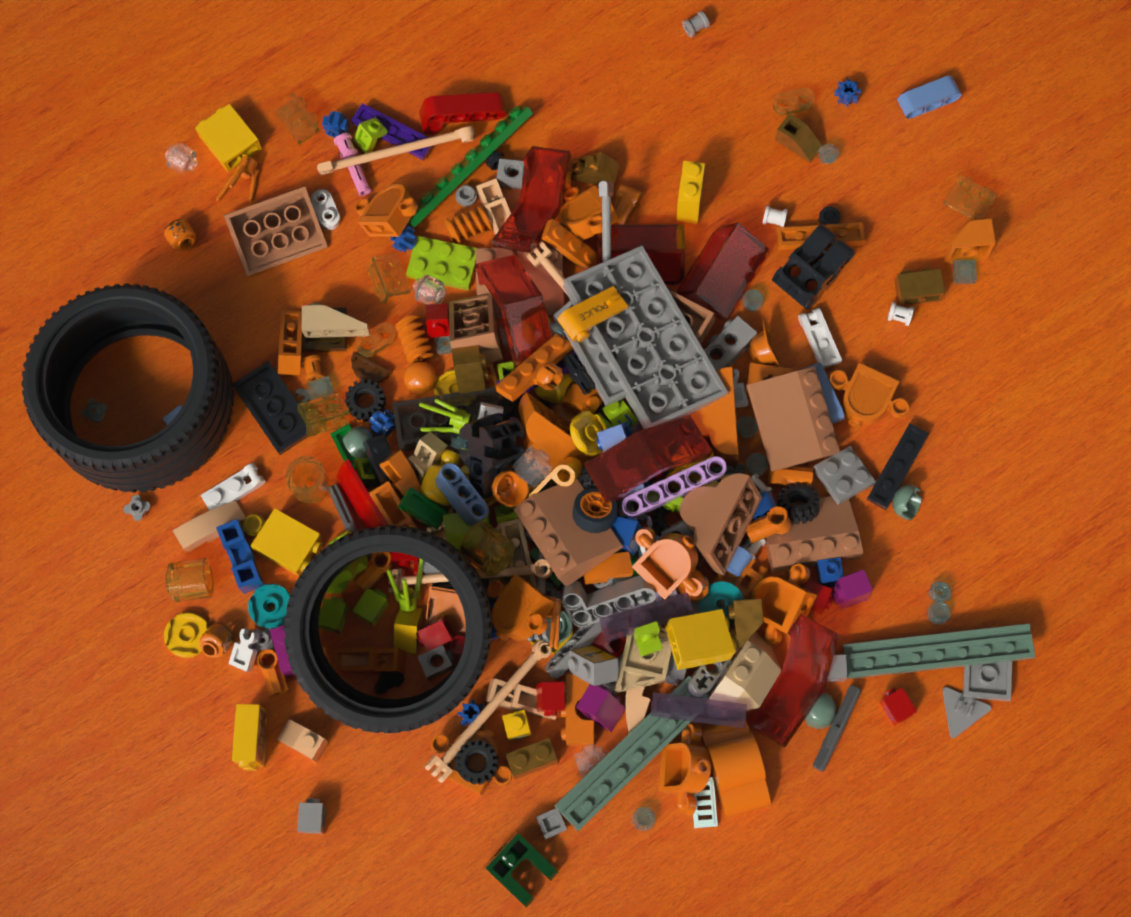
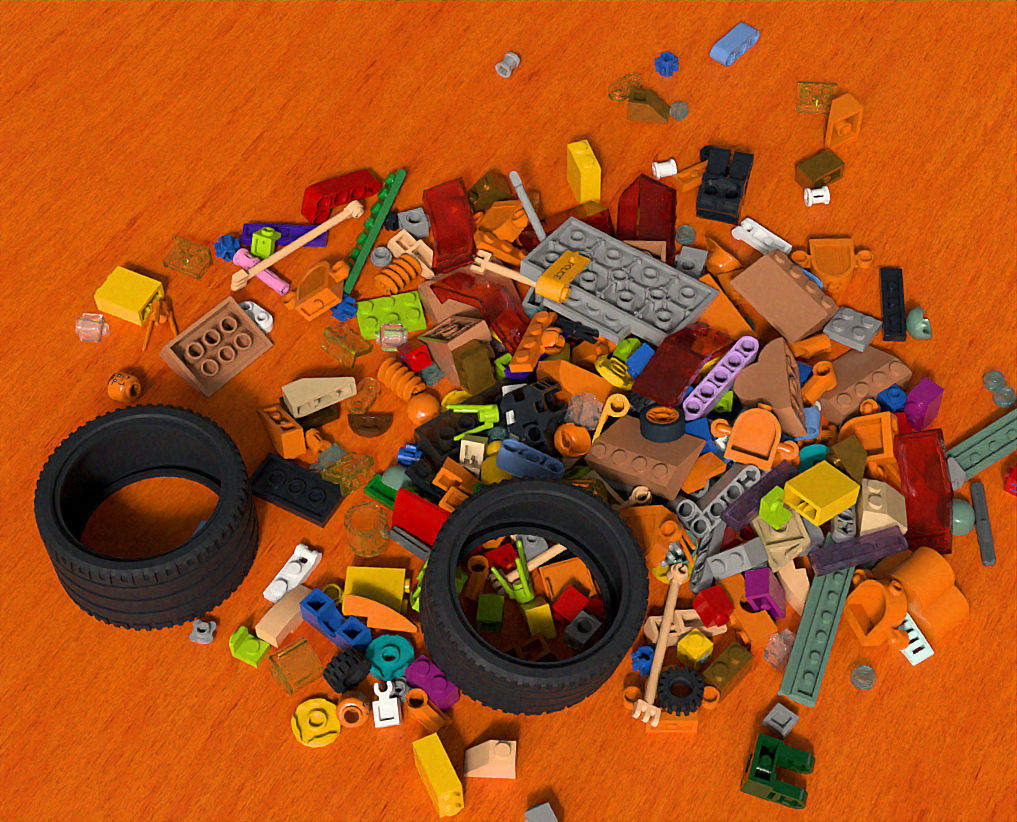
camera: 30 degrees left, 20 degrees down
black tyre [345,379,386,422] -> none
black tyre [778,482,819,524] -> none
clear light blue plate [953,260,977,284] -> none
none -> lime bracket [229,625,271,668]
none -> black tyre [323,647,371,694]
none -> orange slope [343,594,420,633]

